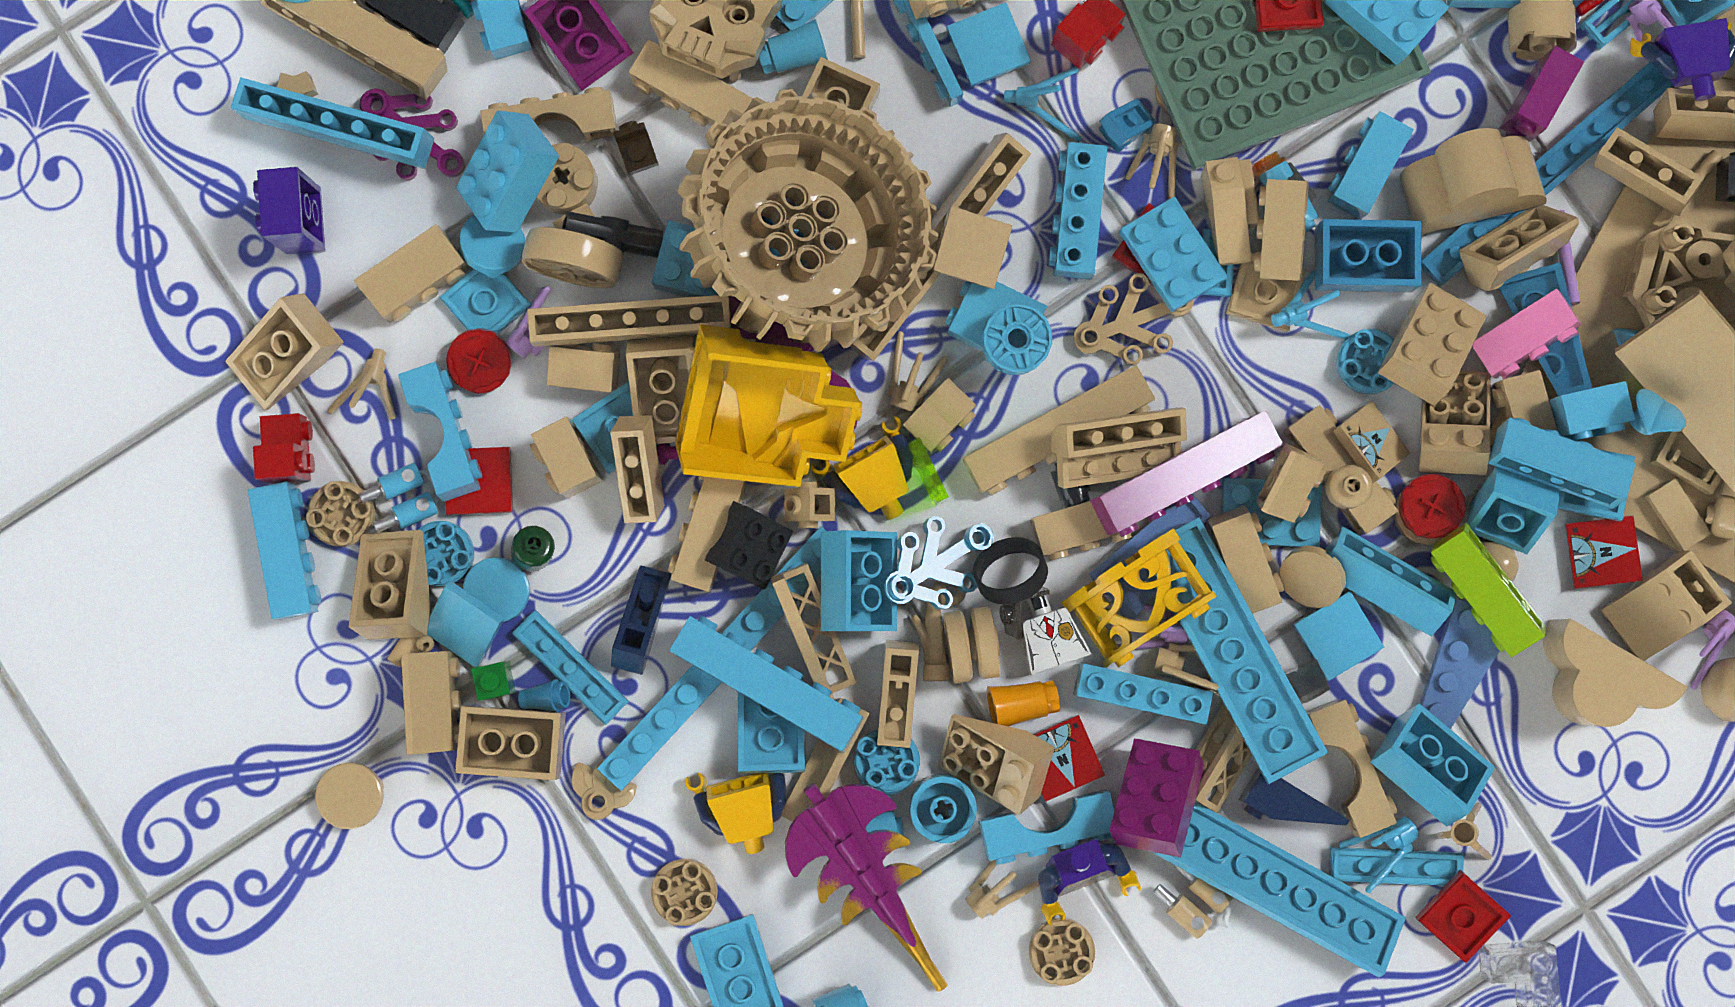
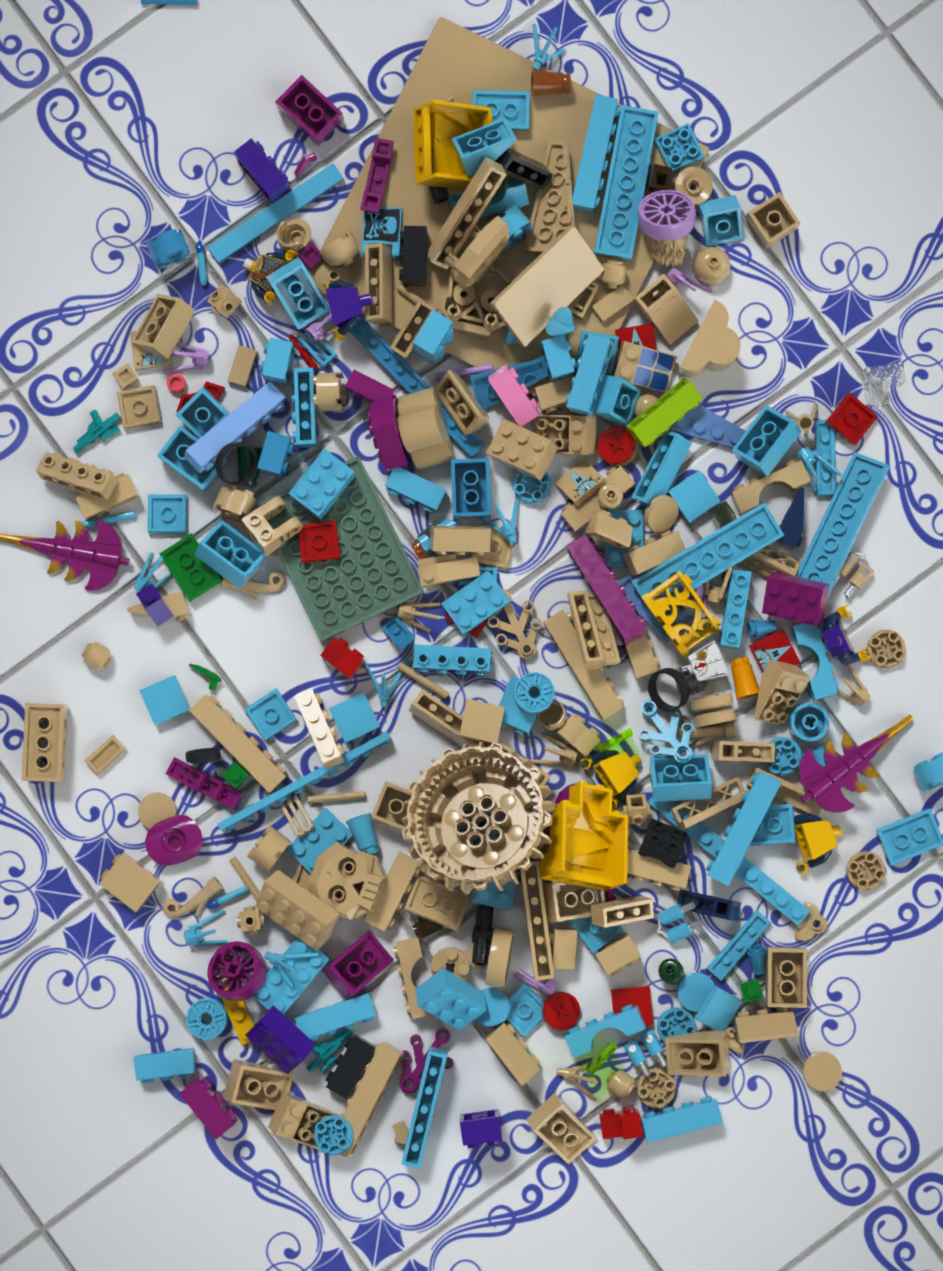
camera: 85 degrees left, 0 degrees up
none -> magenta brick [368,398,408,470]
none -> tan bar [397,662,449,699]
none -> tan tile [404,875,471,931]
none -> medium azure brick [413,310,454,365]
none -> tan hair [537,702,567,731]
none -> clear neon green tile [581,1042,618,1076]
none -> tan head [606,1070,636,1099]
none -> slope [612,341,677,393]
none -> medium azure piece [656,902,704,943]
none -> dark azure cone [747,620,777,638]

